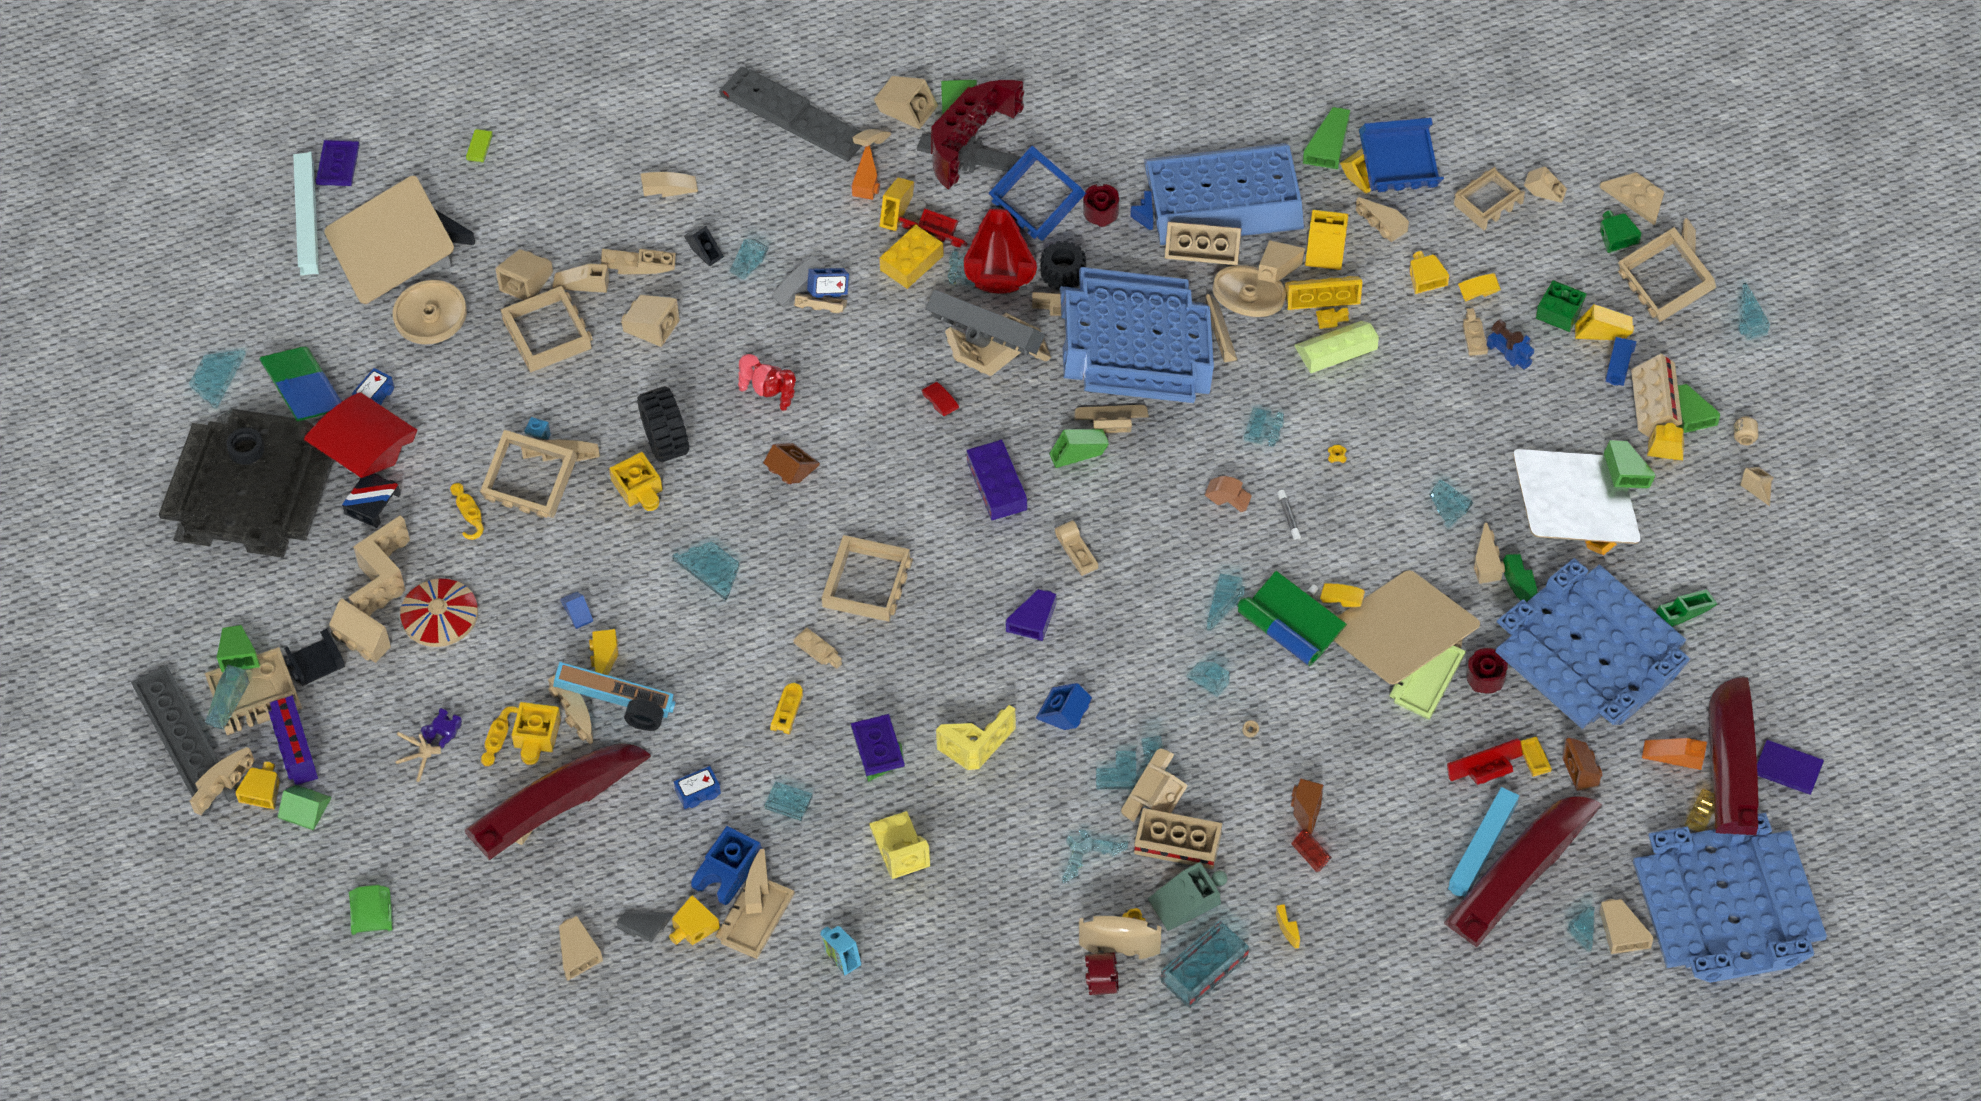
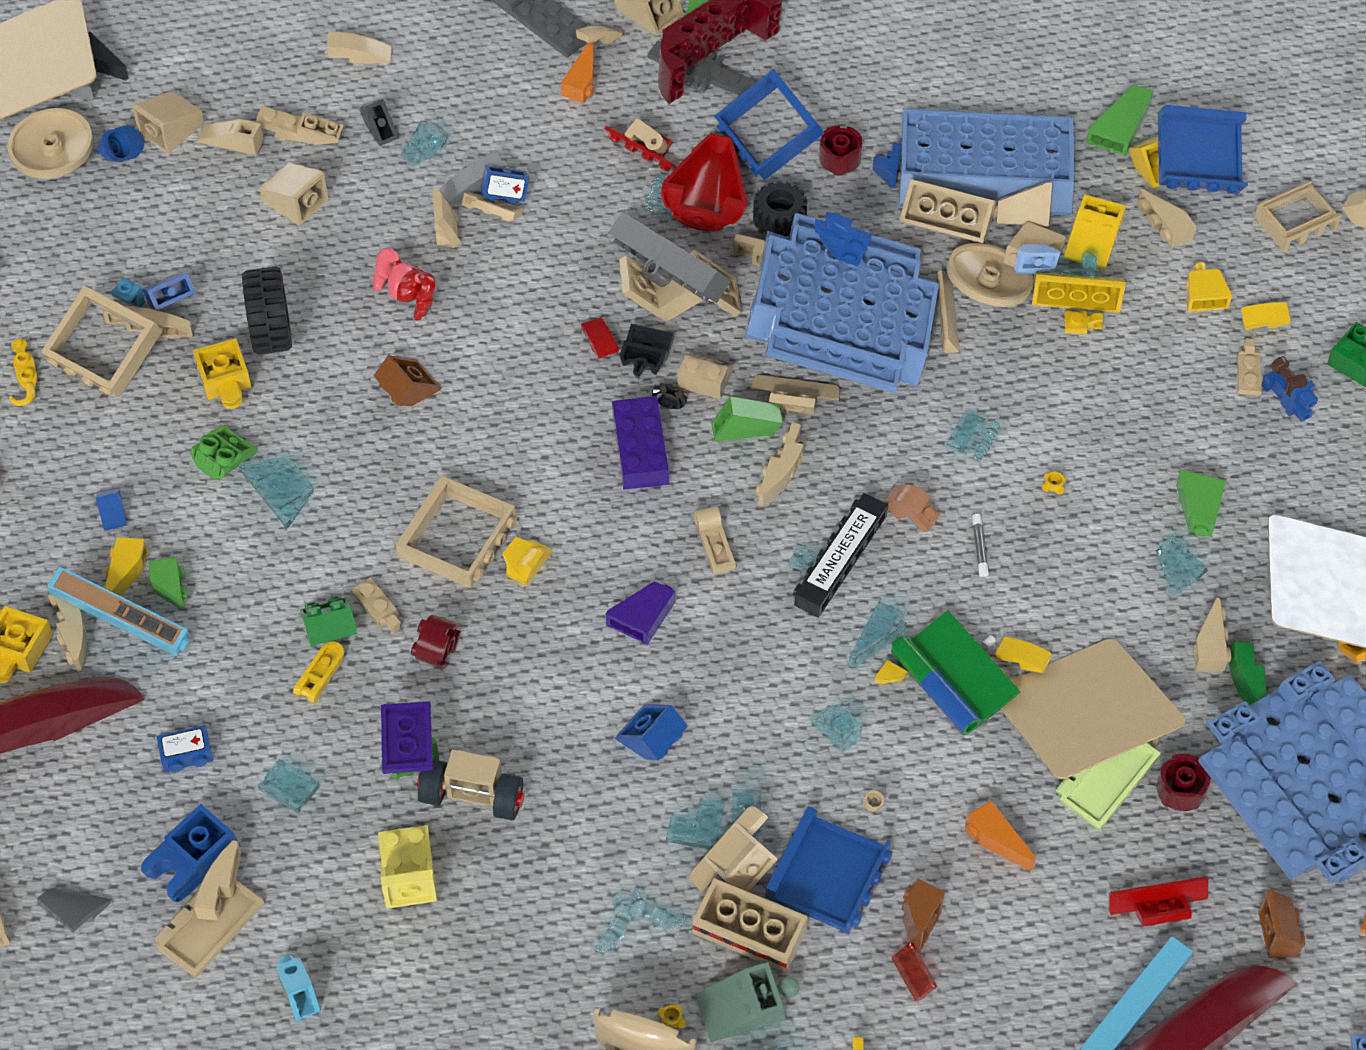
camera: 10 degrees right, 0 degrees up
tan window [500,286,593,373] -> none
black tyre [624,699,664,731] -> none
yellow torso [669,895,720,945] -> none
yellow slope [879,177,915,231] -> none
yellow brick [879,225,944,289] -> none
light yellow bracket [936,705,1016,770] -> none
yellowish green slope [1295,321,1379,373] -> none
yellow tile [1521,736,1552,777] -> none
none -> blue piece [97,126,144,162]
none -> blue brick [142,272,196,310]
none -> bright green slope [148,557,188,608]
none -> bright green slope [190,425,258,479]
none -> green slope [300,596,358,646]
none -> dark red brick [411,614,461,669]
none -> brick [417,749,525,820]
none -> tan slope [432,189,462,248]
none -> yellow slope [502,537,552,586]
none -> black plate [619,324,674,379]
none -> tan leg [624,118,667,155]
none -> black gear [652,383,688,409]
none -> tan slope [678,352,735,399]
none -> tan slope [755,422,804,506]
none -> blue panel [766,806,893,934]
none -> clear light blue tile [788,545,818,573]
none -> black brick [793,493,888,618]
none -> blue plate [814,212,872,267]
none -> yellow tile [874,660,908,684]
none -> orange slope [965,801,1036,871]
none -> tan slope [993,181,1052,226]
none -> light blue slope [1014,244,1060,274]
none -> clear light blue hinge [1056,252,1101,277]
none -> bright green slope [1176,469,1226,537]

